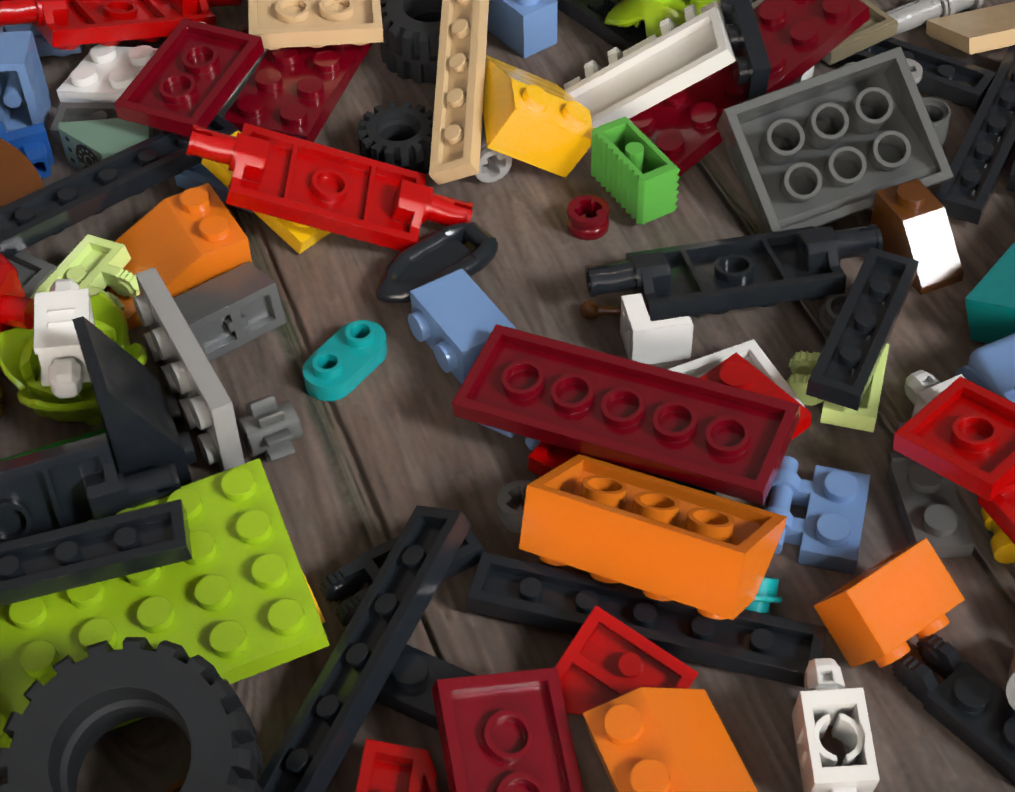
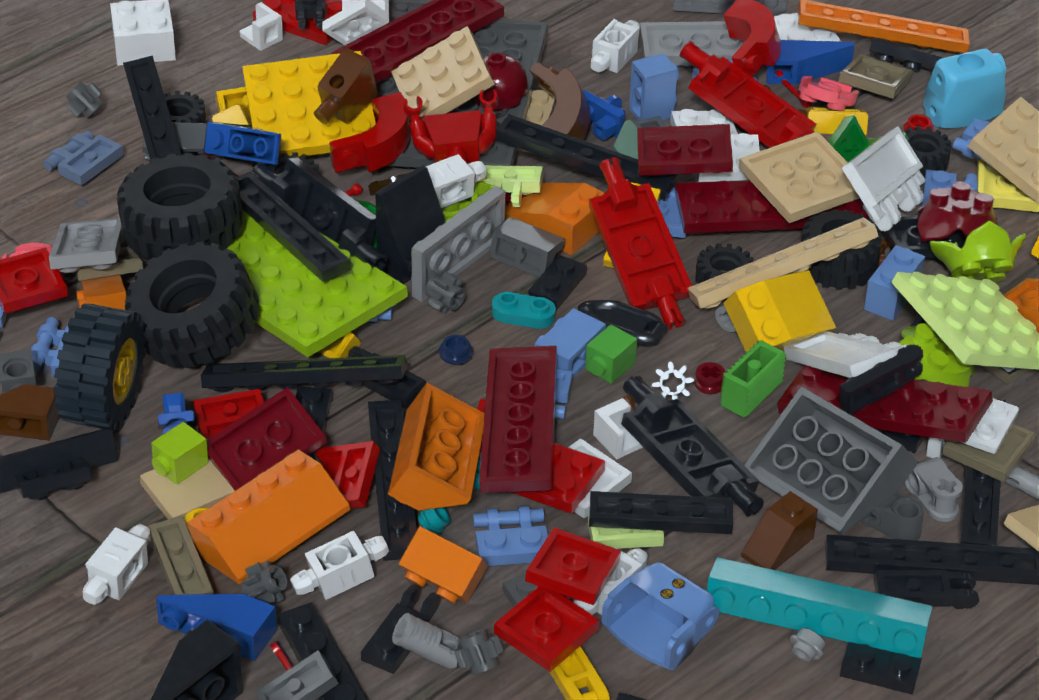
camera: 65 degrees right, 5 degrees down
none -> dark blue plate [439,335,472,365]
none -> black plate [528,255,587,311]
none -> bright green brick [585,325,637,384]
none -> gear [652,362,694,400]

